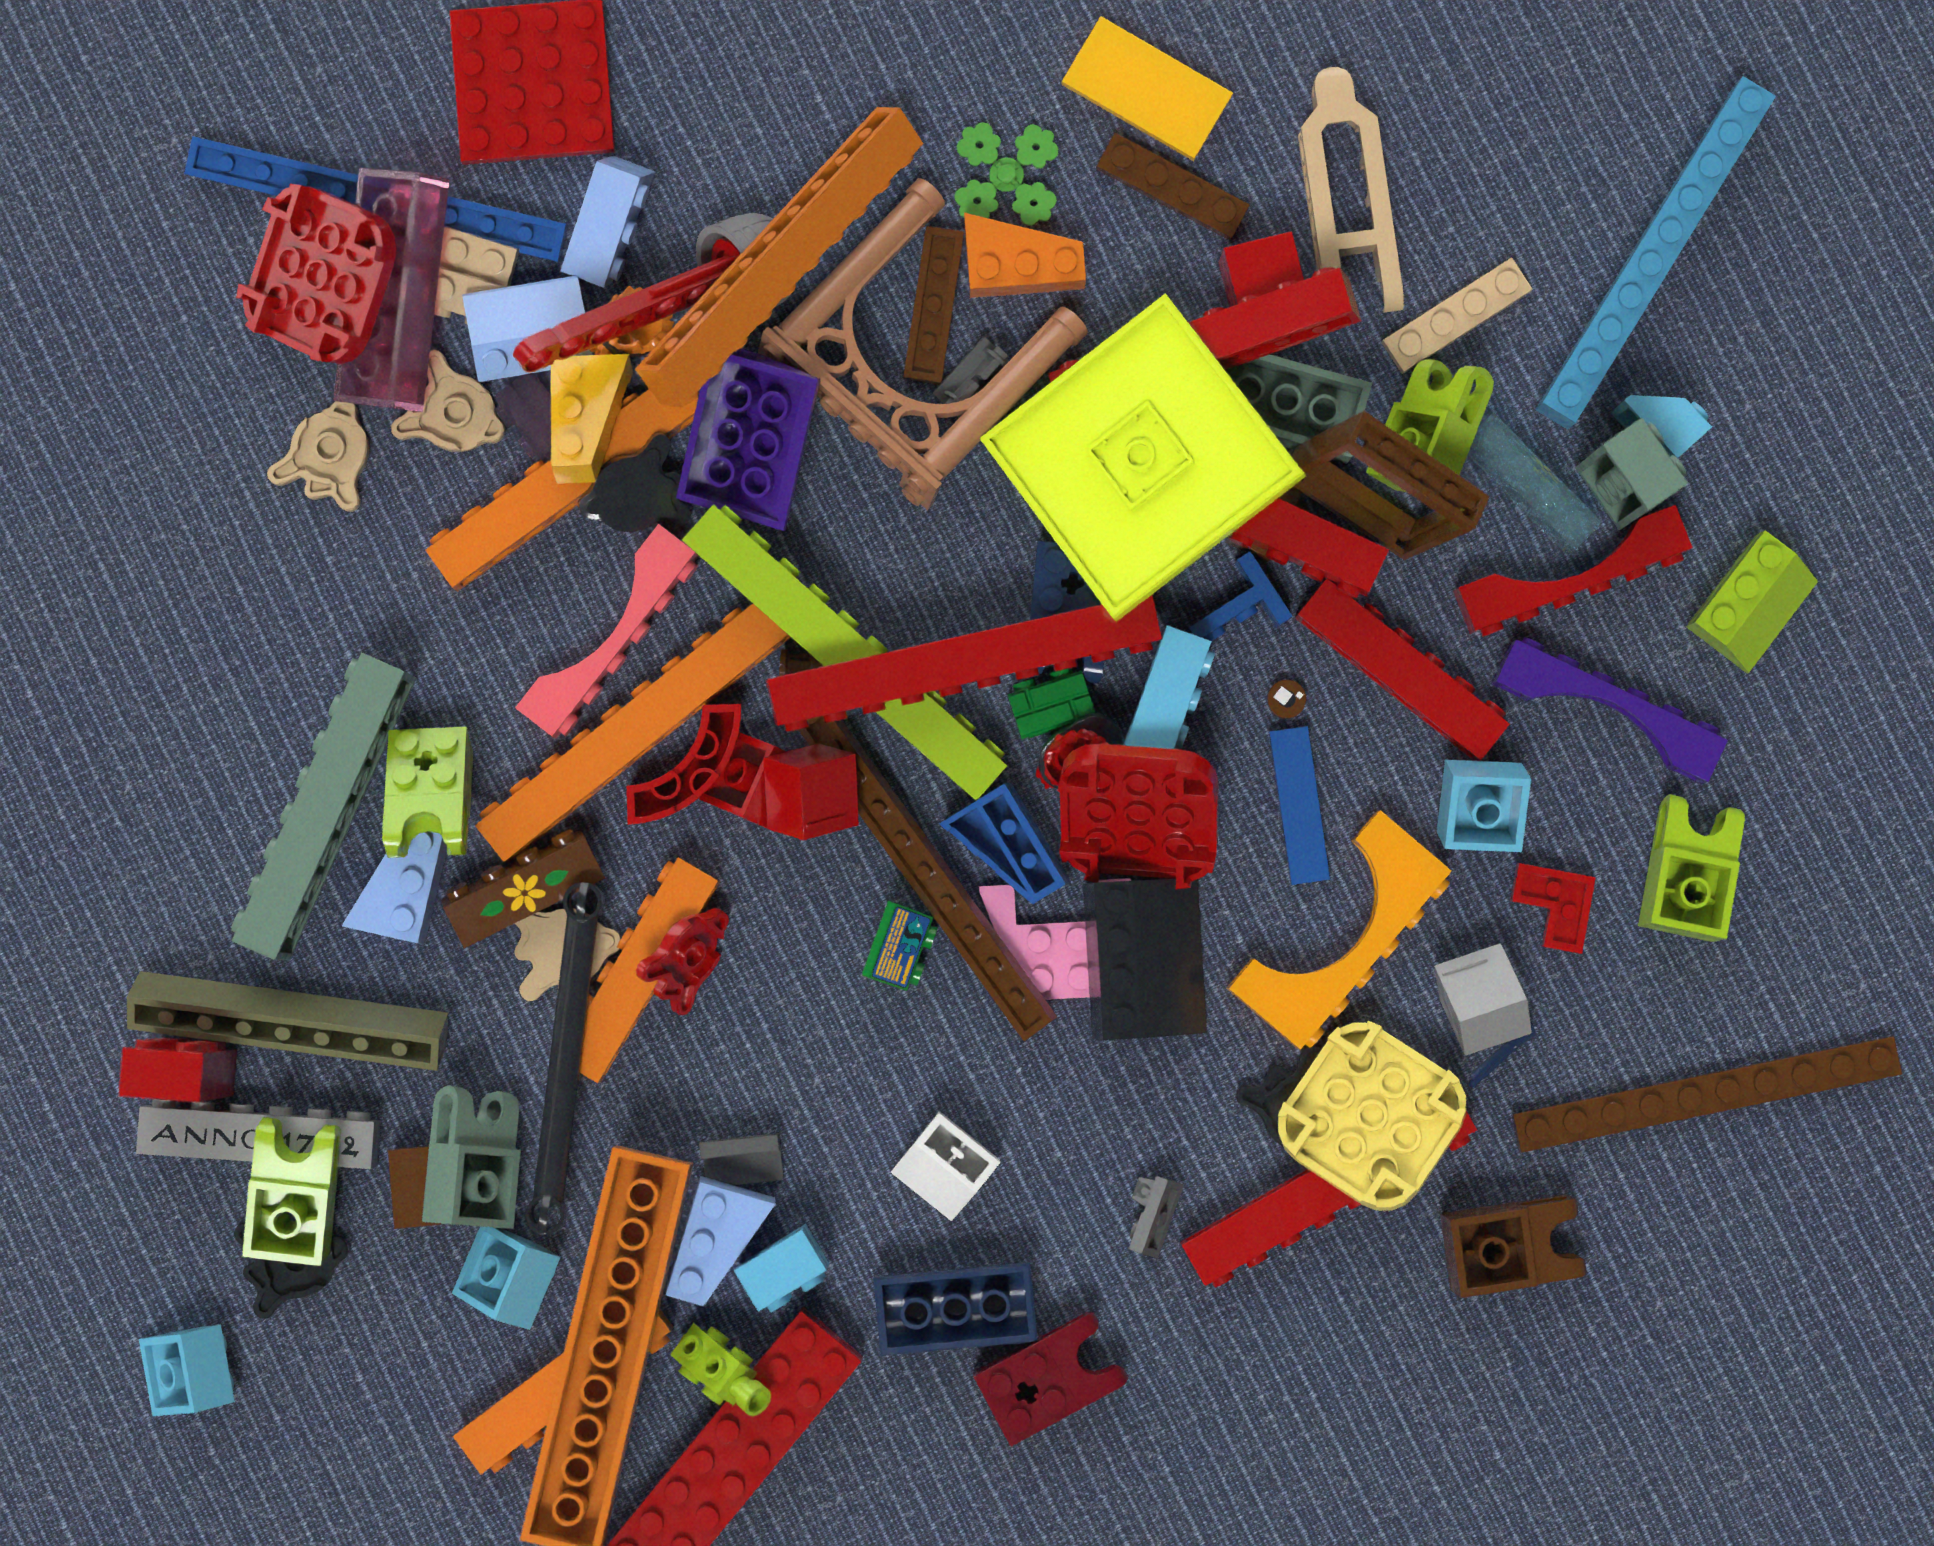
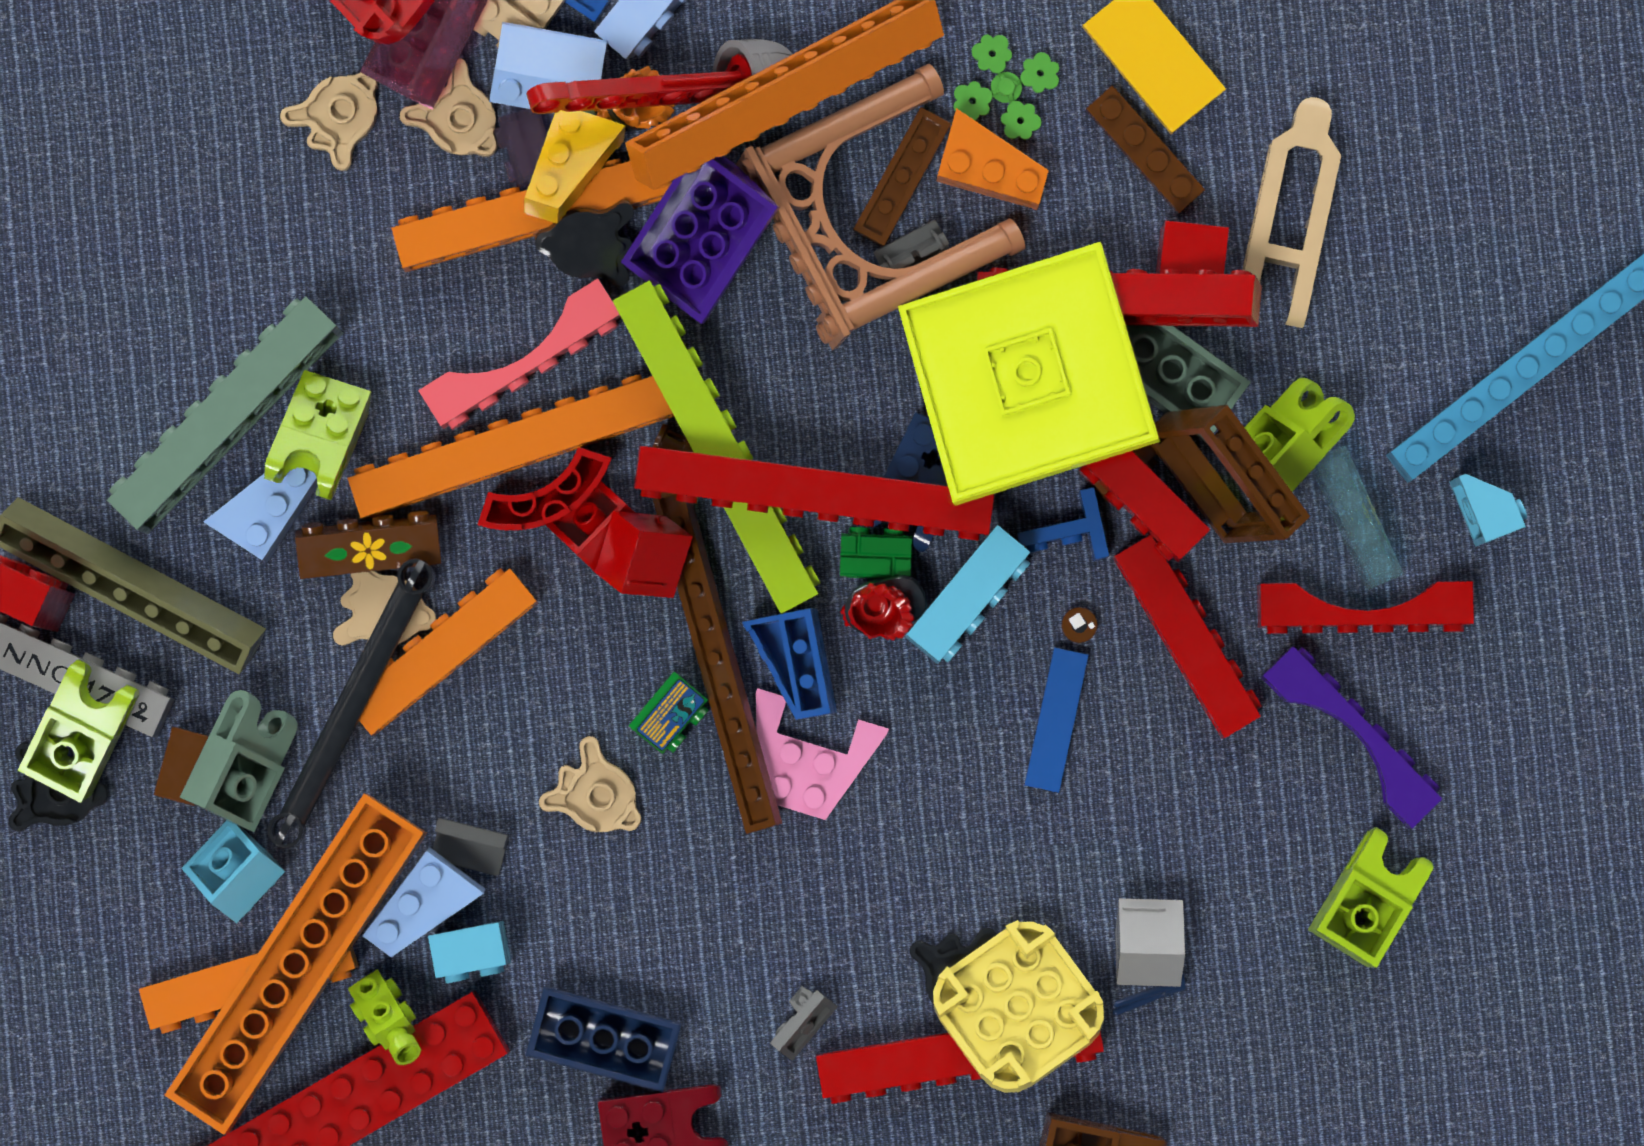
camera: 20 degrees right, 0 degrees up
red tile [636,908,729,1015] -> none
white slope [891,1111,1000,1221] -> none
red tile [1057,744,1219,889] -> none
black slope [1083,879,1207,1041] -> none
light orange arch [1226,810,1452,1050] -> none
tan plate [1381,258,1533,374] -> none
medium azure brick [1437,759,1531,852] -> none
red plate [1510,863,1596,954] -> none
reddish brown plate [1511,1036,1902,1153] -> none
sand green brick [1575,418,1688,530] -> none
lime slope [1686,530,1818,674] -> none
none -> tan tile [539,736,641,832]

